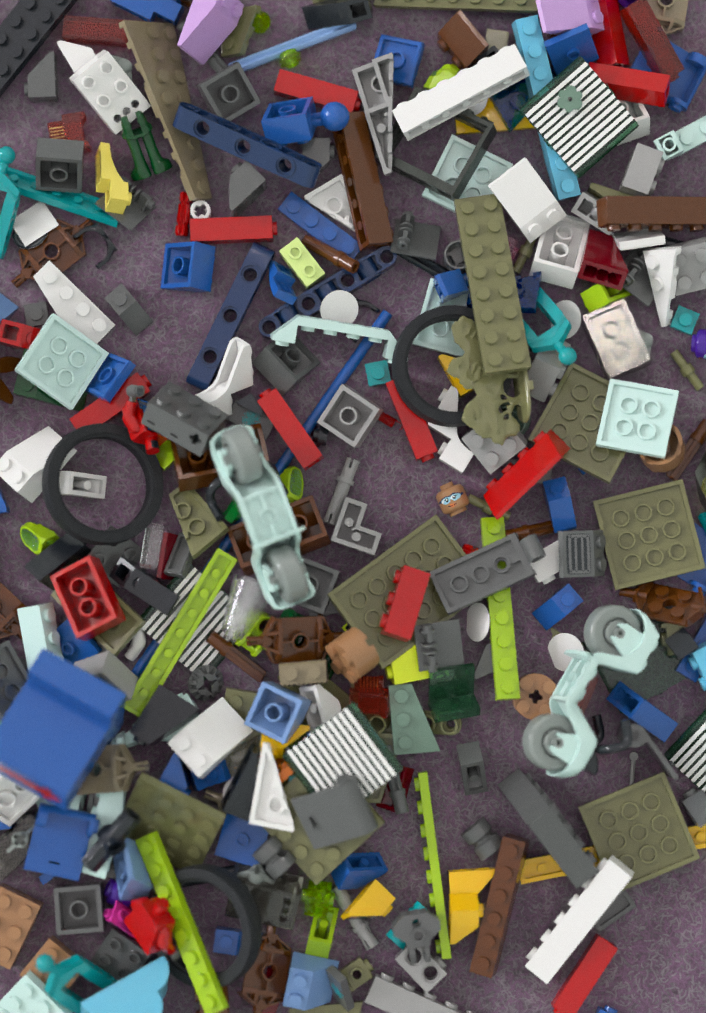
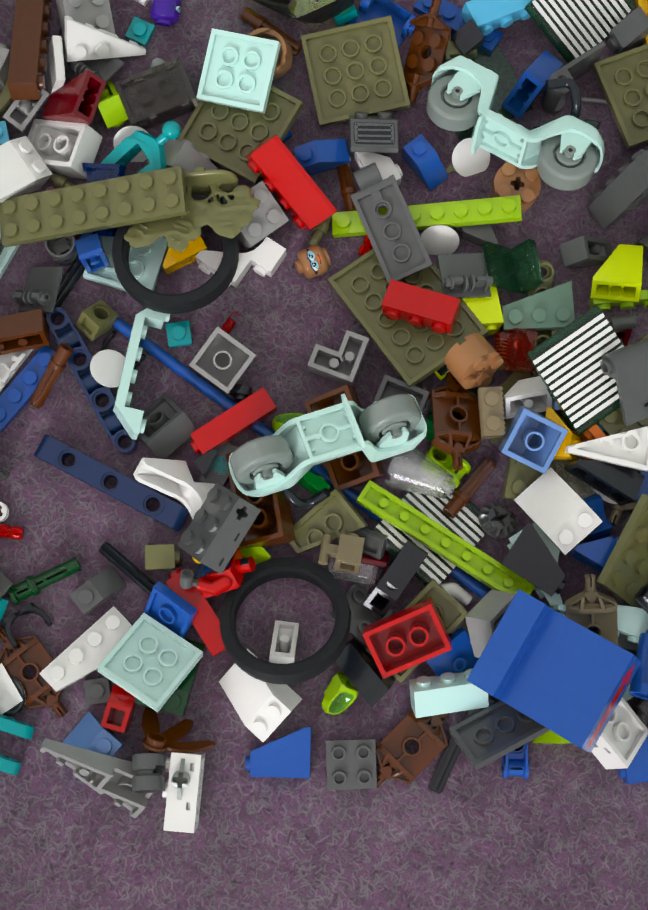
camera: 90 degrees left, 5 degrees down
blue slope [161,241,216,293] -> none
red brick [190,215,278,244] -> none
blue slope [269,260,297,305] -> none
yellowish green brick [279,237,326,290] -> none
light grey pin [322,457,360,526] -> none
red brick [385,380,438,463] -> none
olive bar [670,349,704,391] -> none
none -> dark green pin [8,557,82,605]
none -> olive brick [75,299,118,342]
none -> black axle [99,542,156,596]
none -> olive brick [145,544,180,571]
none -> dark tan brick [318,533,365,574]
none -> neon yellow slope [590,244,643,302]

